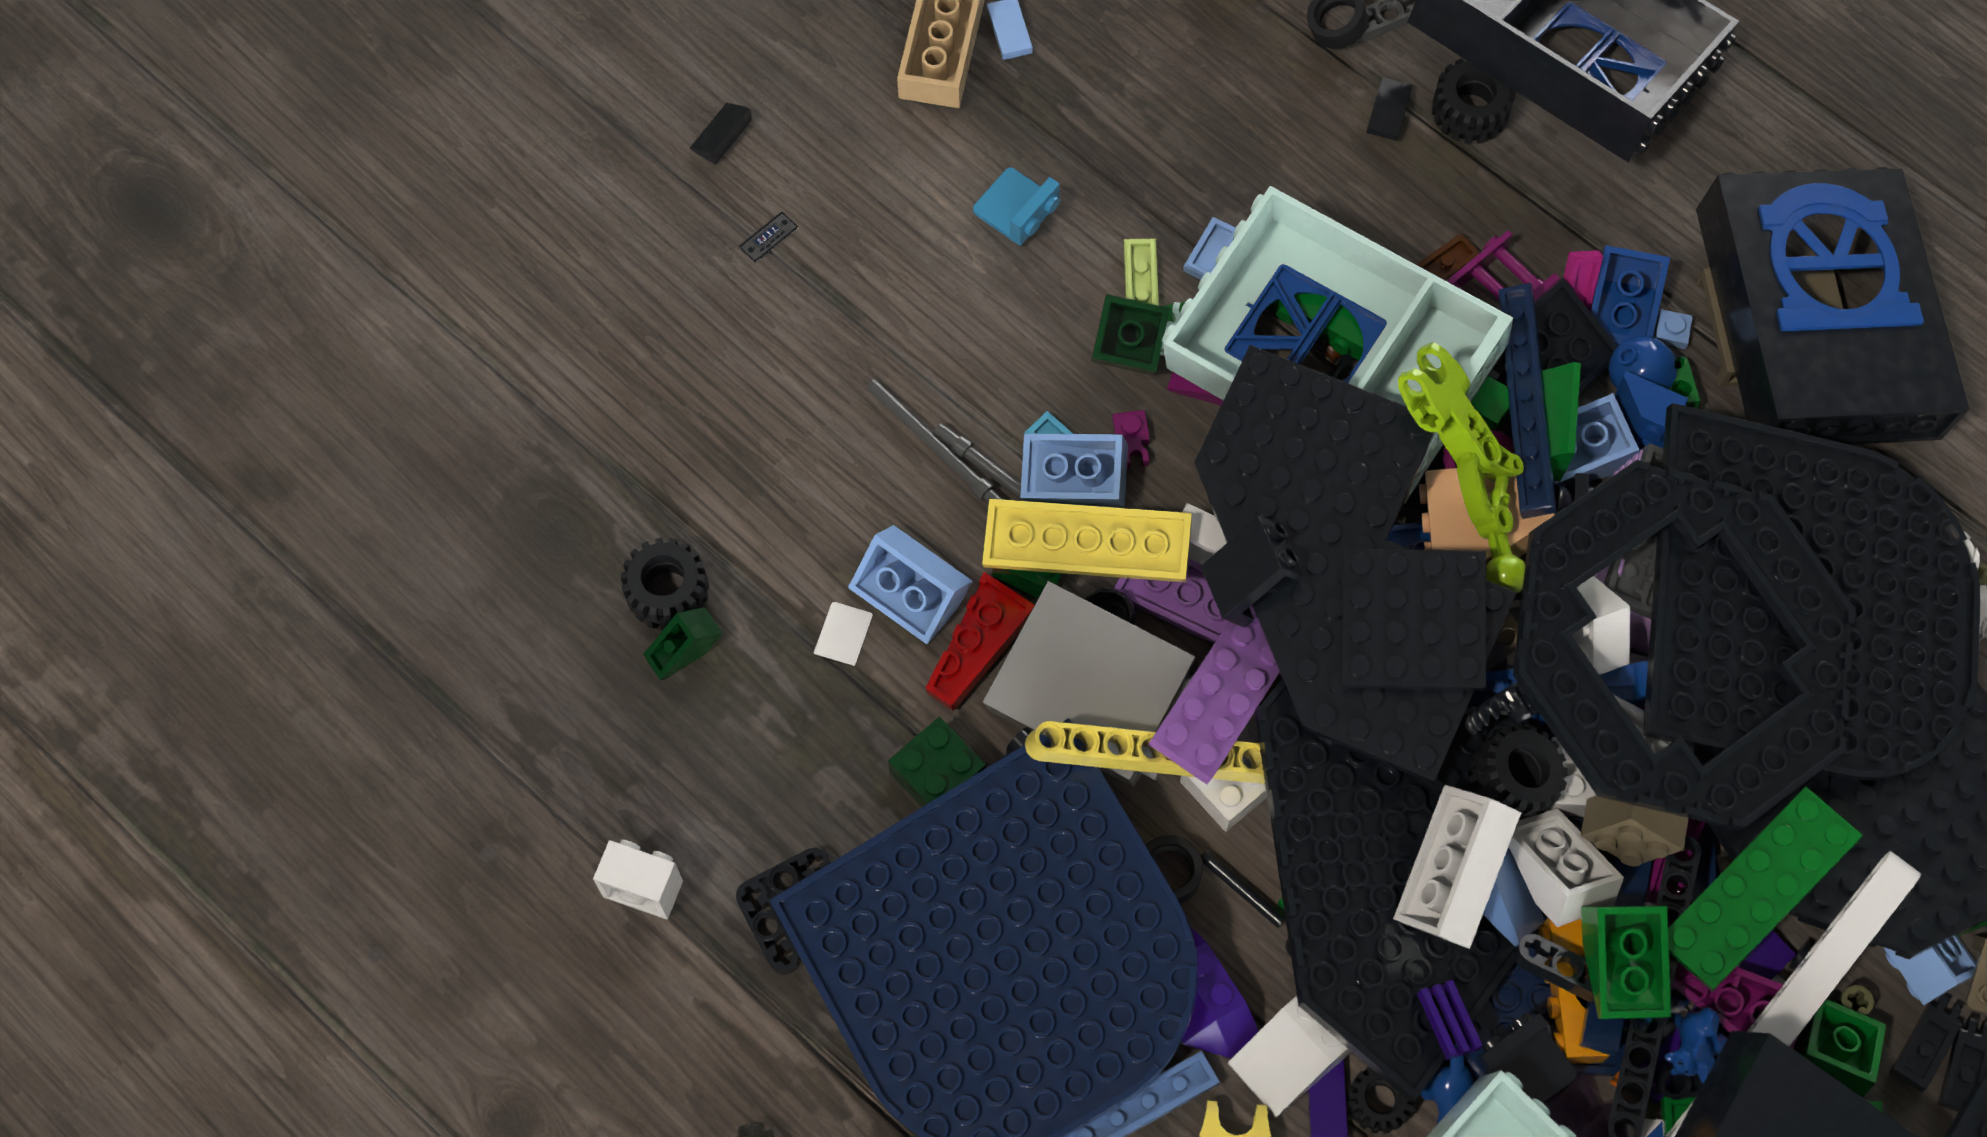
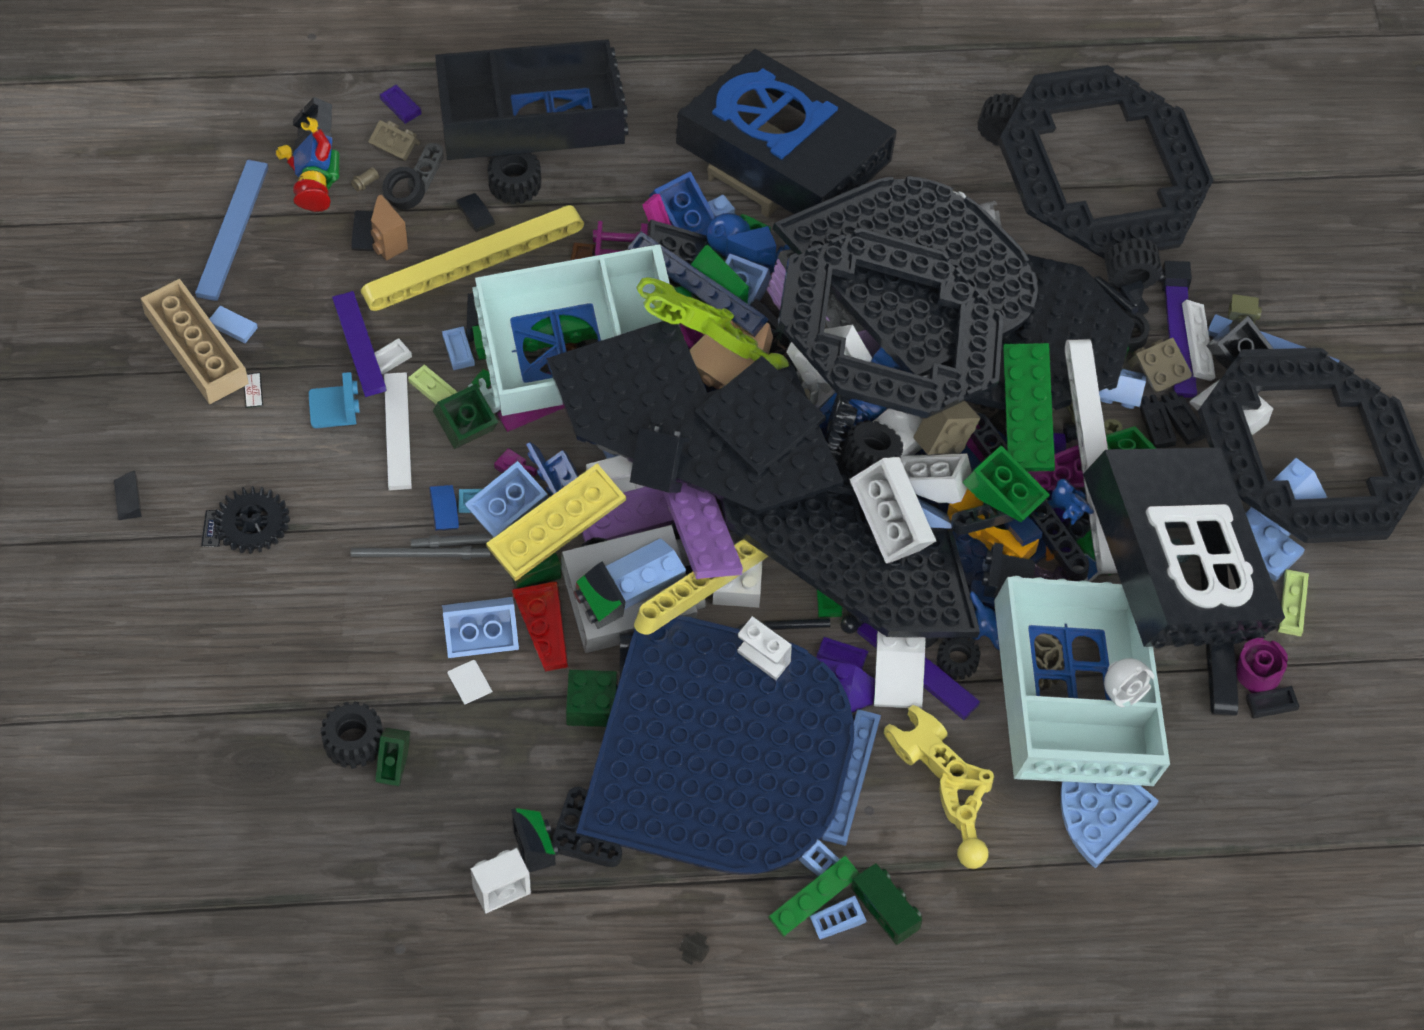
camera: 50 degrees left, 10 degrees down
dark purple tile [1417,980,1483,1060] -> none
none -> black gear [213,486,290,554]
none -> white sticker [244,372,263,408]
none -> dark purple tile [332,291,387,397]
none -> black slope [351,210,374,251]
none -> light yellow beam [361,205,584,311]
none -> medium nougat slope [371,195,408,261]
none -> white tile [375,338,412,375]
none -> white tile [384,372,412,490]
none -> blue slope [429,485,459,531]
none -> black slope [511,808,559,873]
none -> blue bracket [526,442,579,496]
none -> black slope [574,561,626,629]
none -> light blue slope [606,538,686,610]
none -> white panel [738,617,791,680]
none -> dark purple tile [816,637,868,670]

